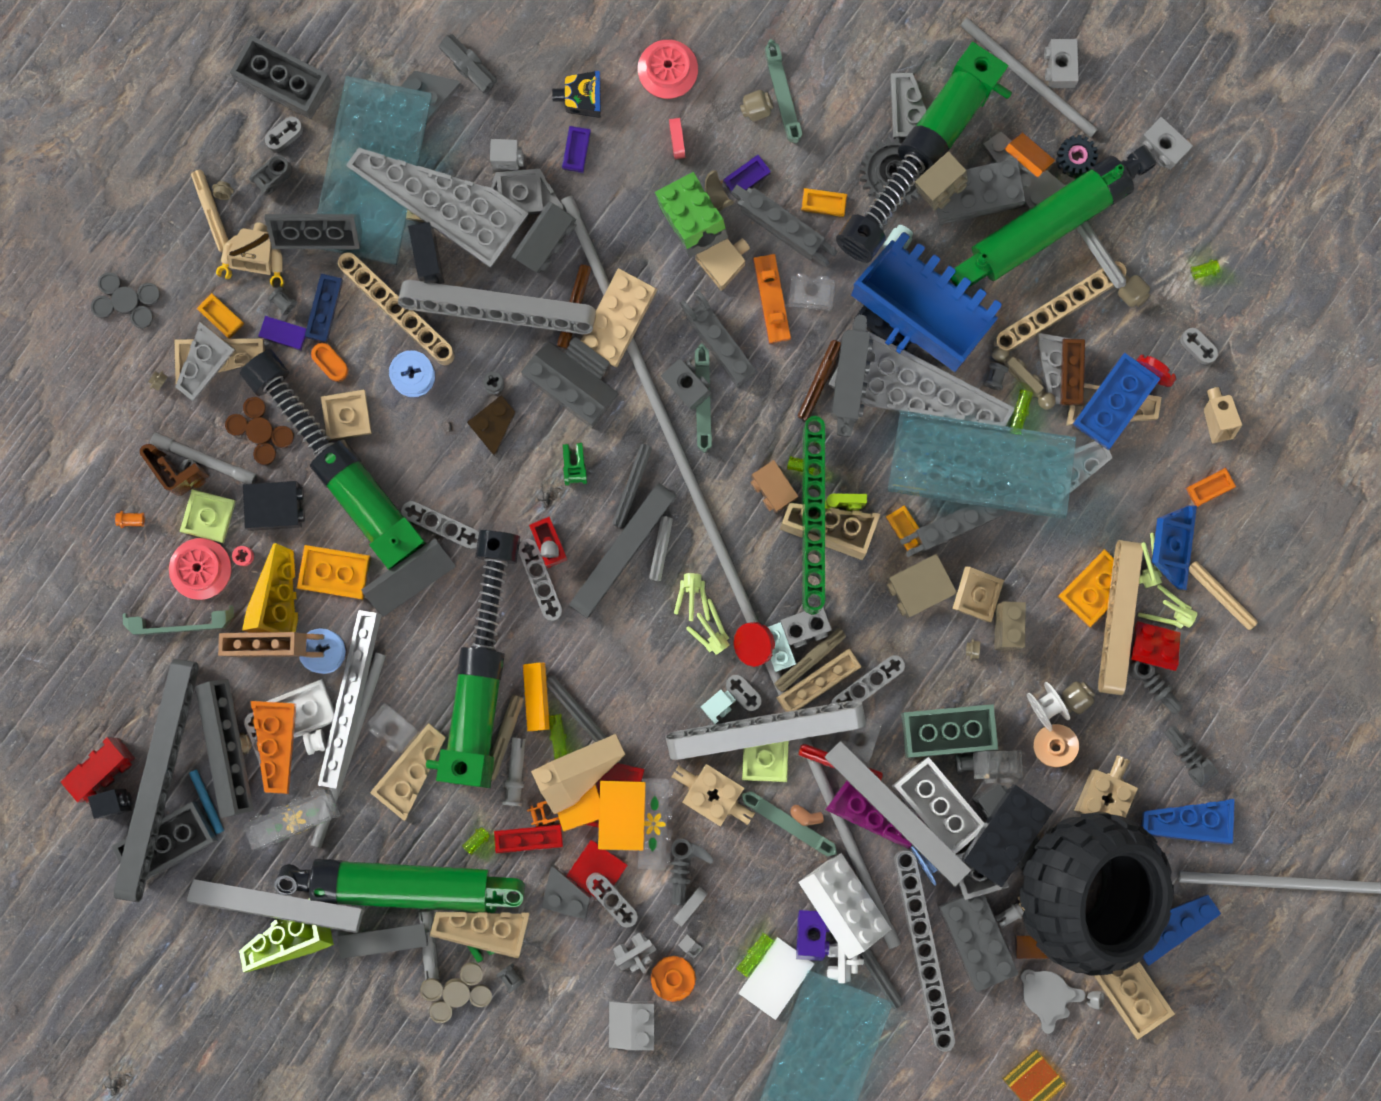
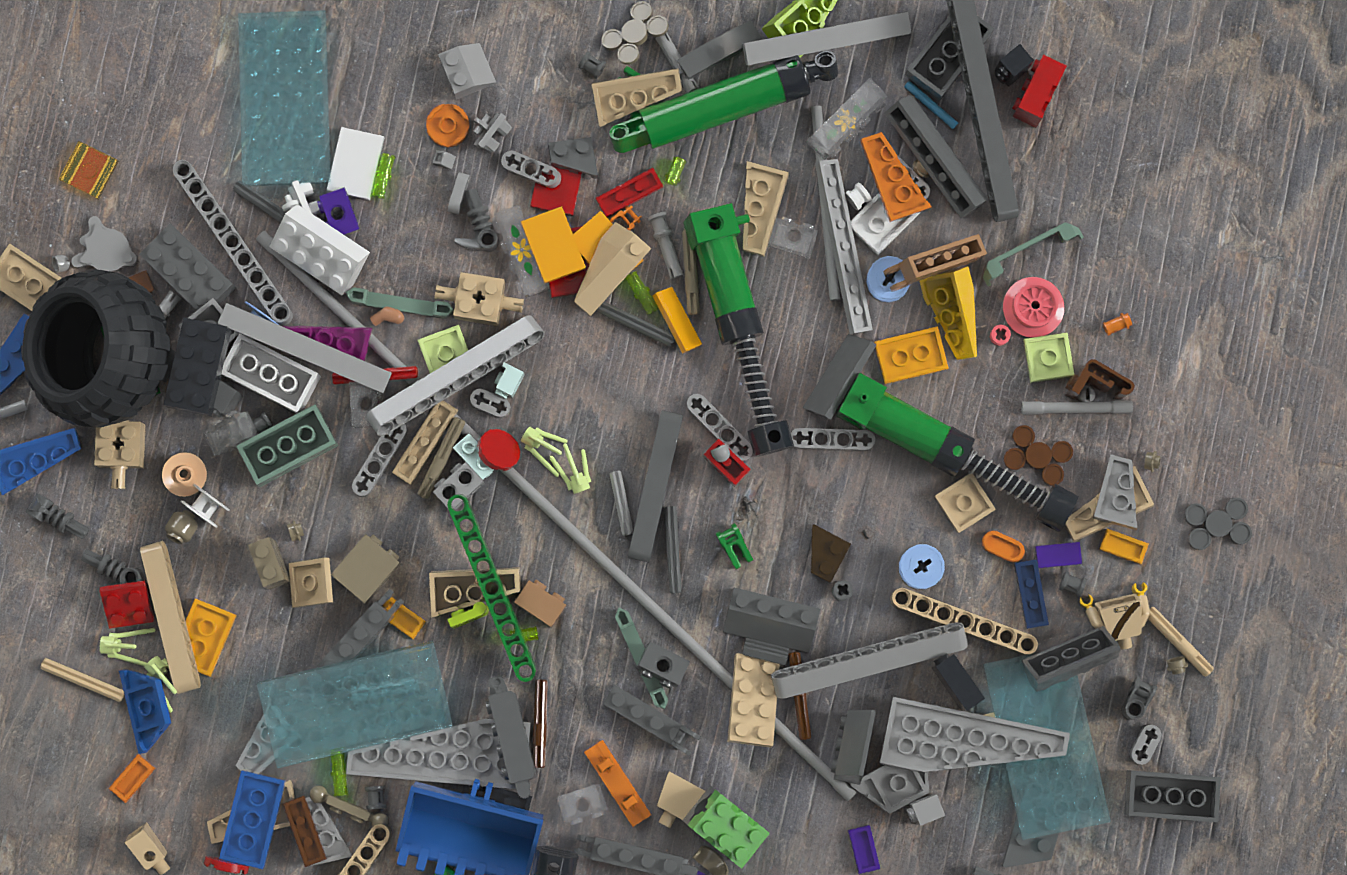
camera: 155 degrees right, 0 degrees up
black brick [243,481,305,531] -> none

